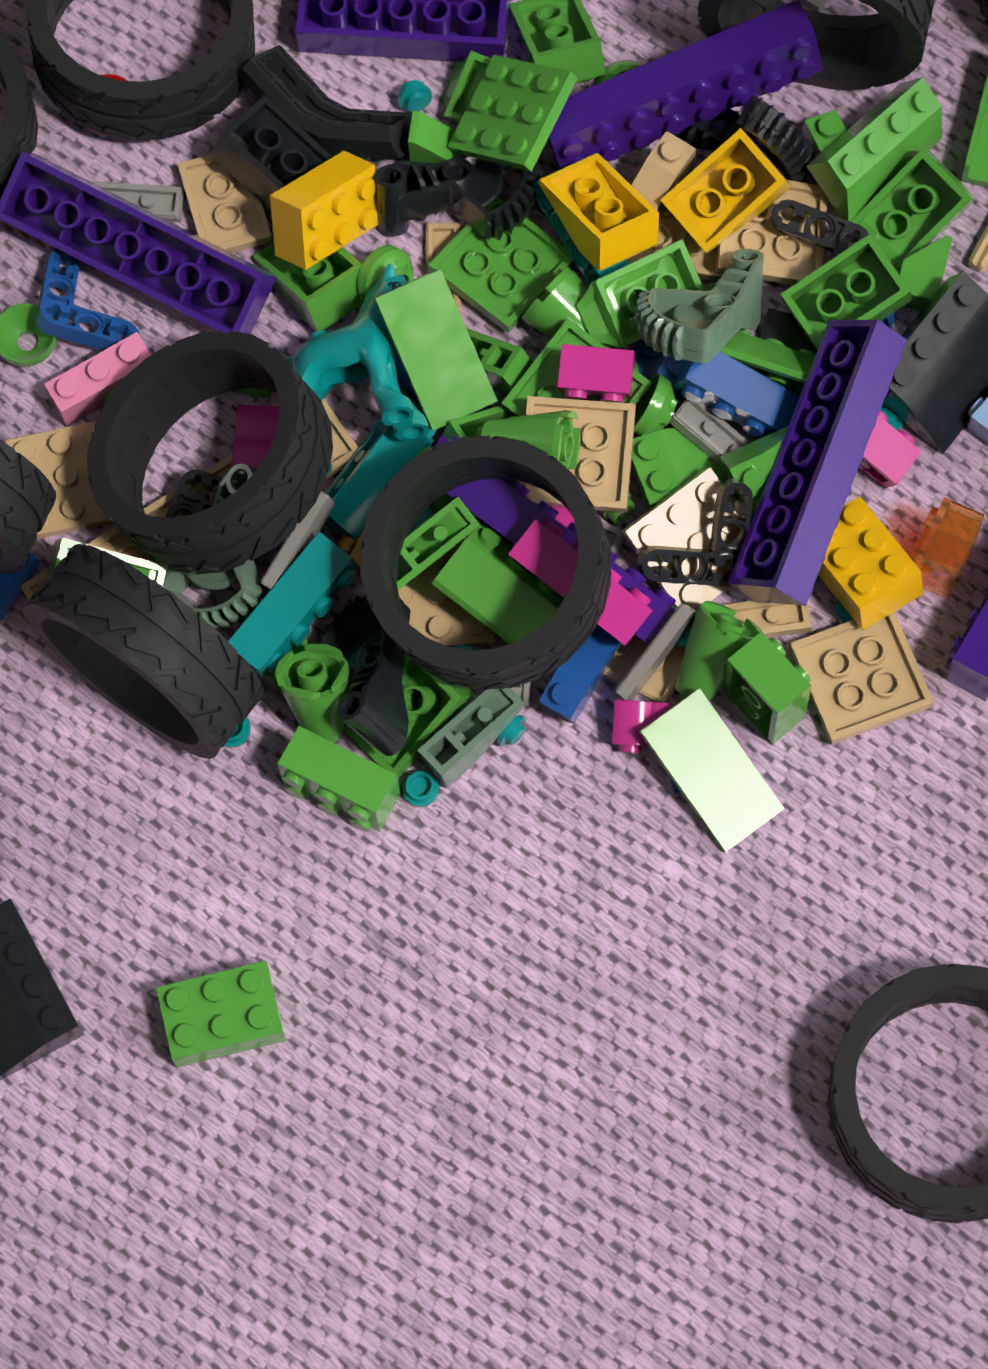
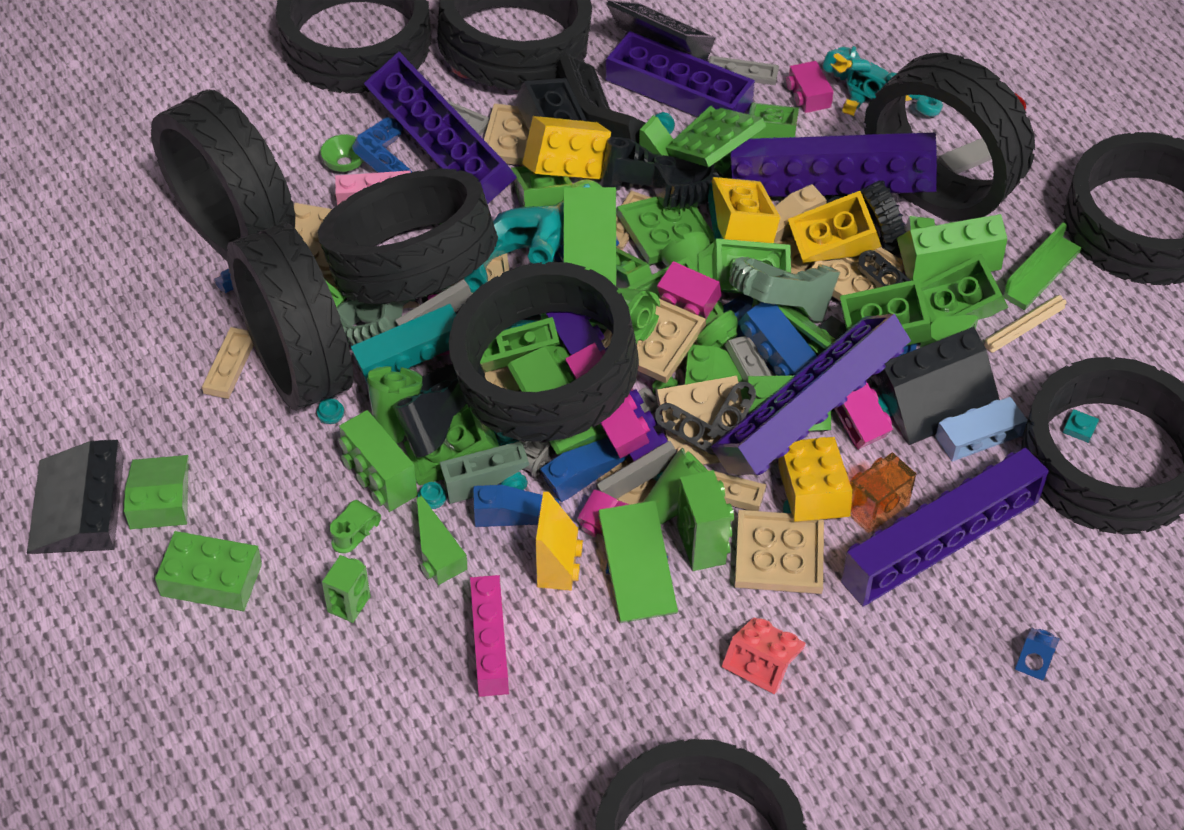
camera: 20 degrees right, 20 degrees down
none -> bright green slope [124,455,189,530]
none -> tan plate [202,327,254,399]
none -> bright green brick [322,555,371,623]
none -> bright green piece [330,500,381,553]
none -> bright green slope [417,496,468,585]
none -> dark pink brick [470,575,509,697]
none -> blue slope [474,485,559,527]
none -> yellow slope [536,491,583,591]
none -> coral bracket [722,617,806,694]

